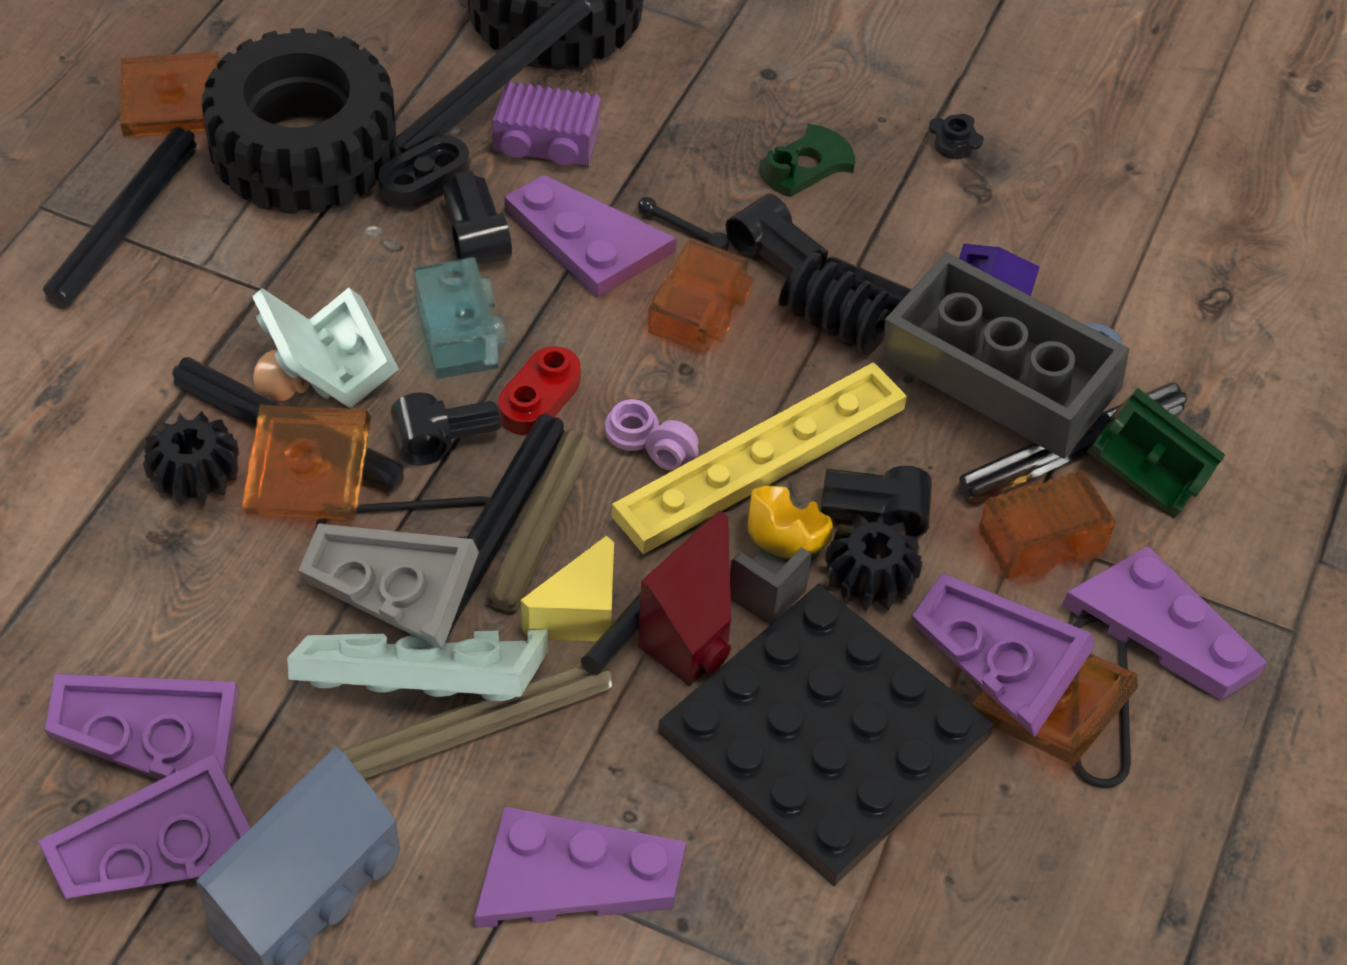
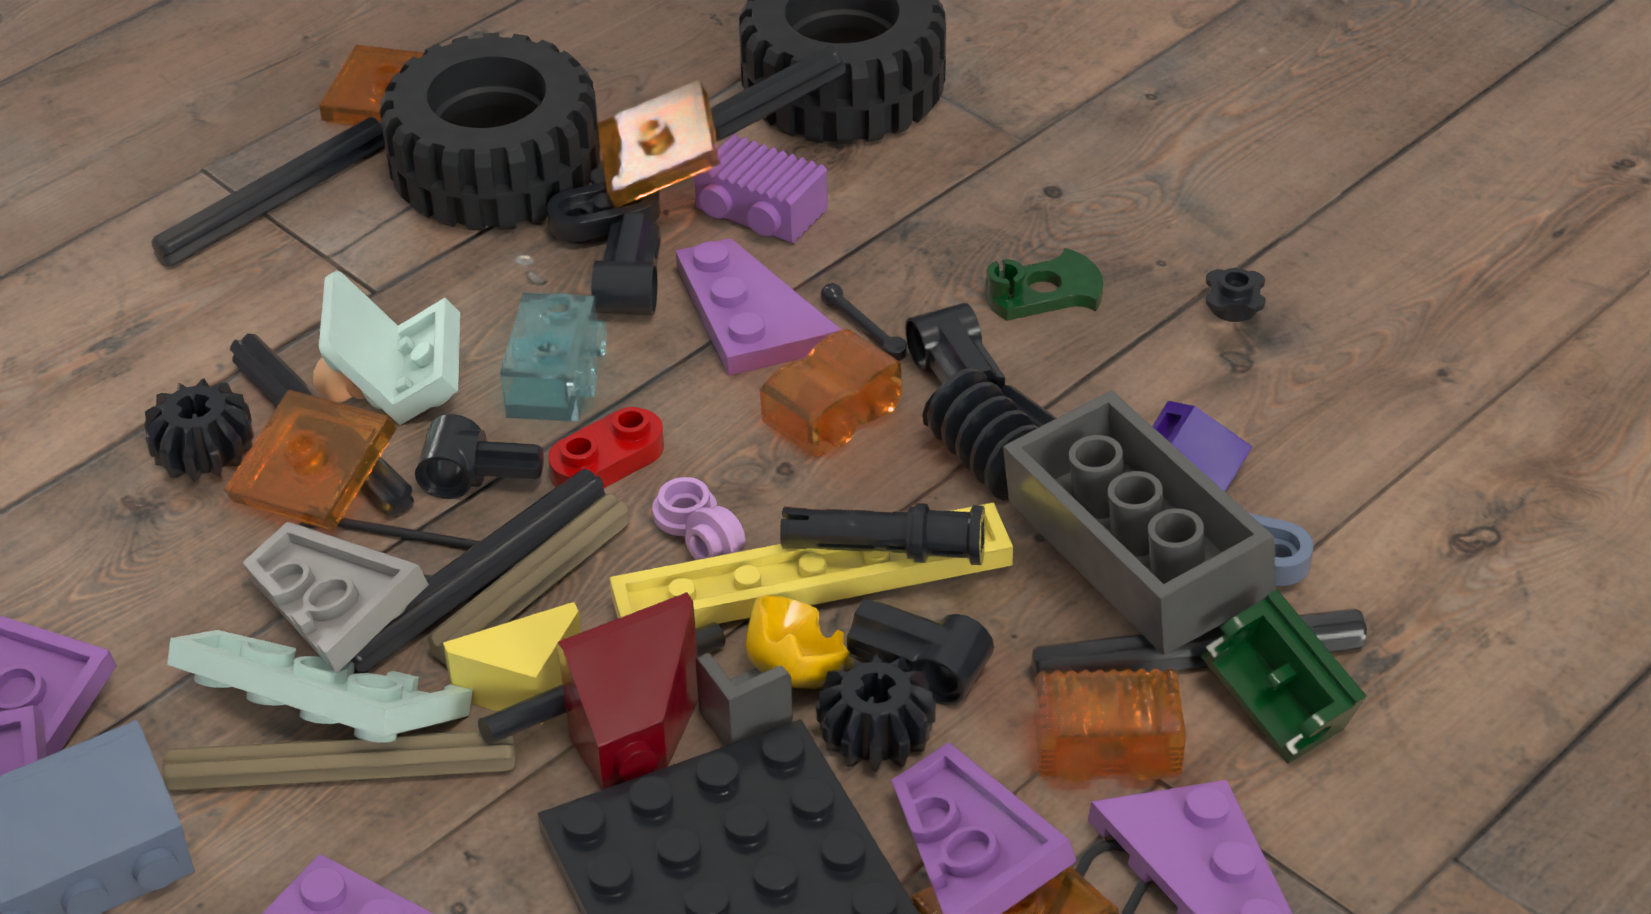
camera: 25 degrees right, 10 degrees down
none -> clear orange plate [597,80,721,207]
none -> black pin [780,503,986,565]

